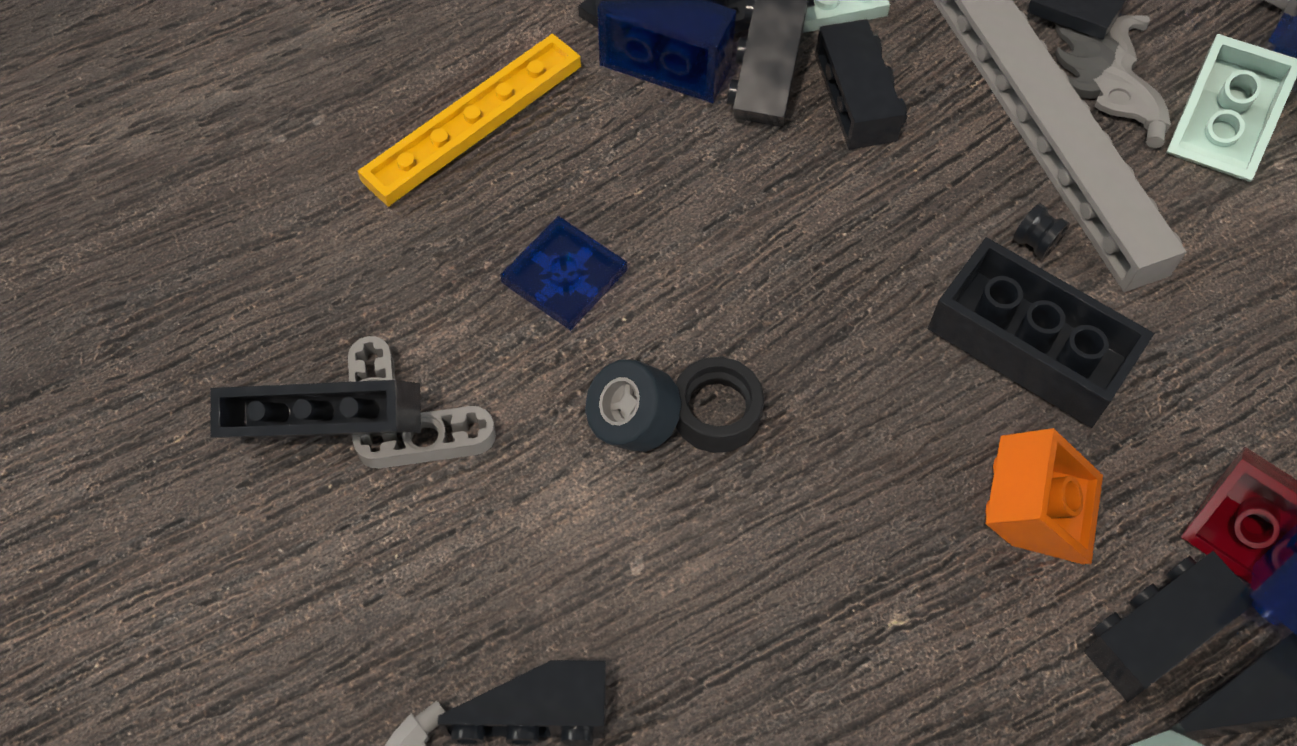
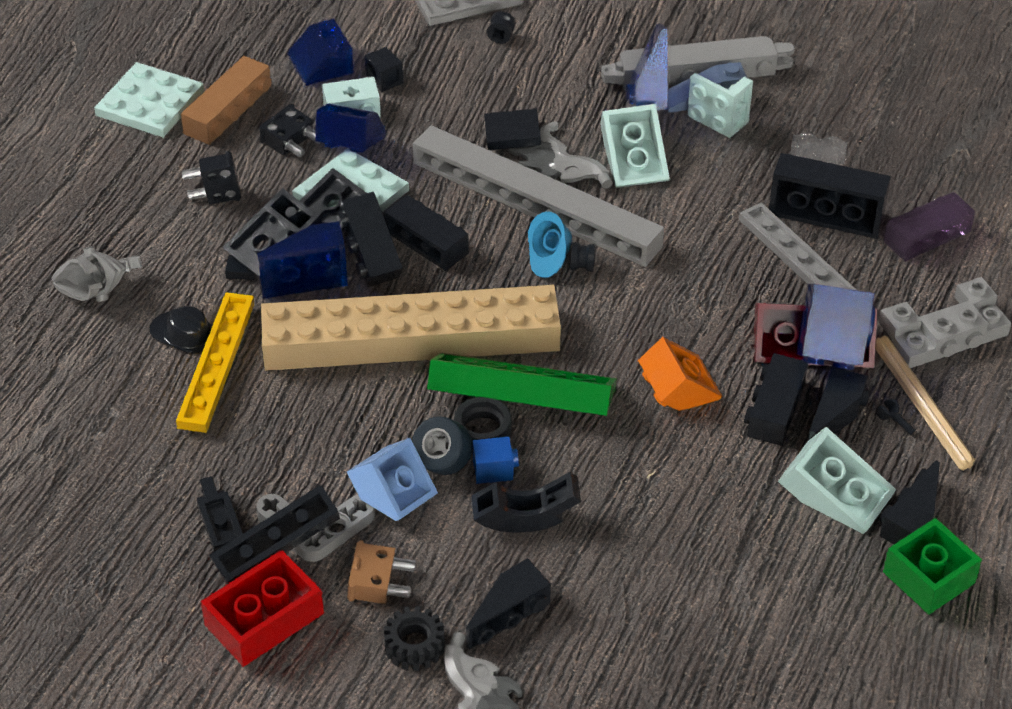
camera: 35 degrees left, 15 degrees down
clear blue tile [500,216,627,331] -> none
black brick [928,237,1155,428] -> none
none -> black piece [150,306,213,353]
none -> black hinge [197,476,243,552]
none -> red brick [200,550,324,667]
none -> tan brick [261,285,561,371]
none -> light blue slope [347,438,438,521]
none -> medium nougat piece [347,540,416,604]
none -> black tyre [384,606,445,671]
none -> green arch [427,353,617,416]
none -> black arch [471,471,581,533]
none -> blue brick [472,437,519,484]
none -> dark azure piece [528,211,572,278]

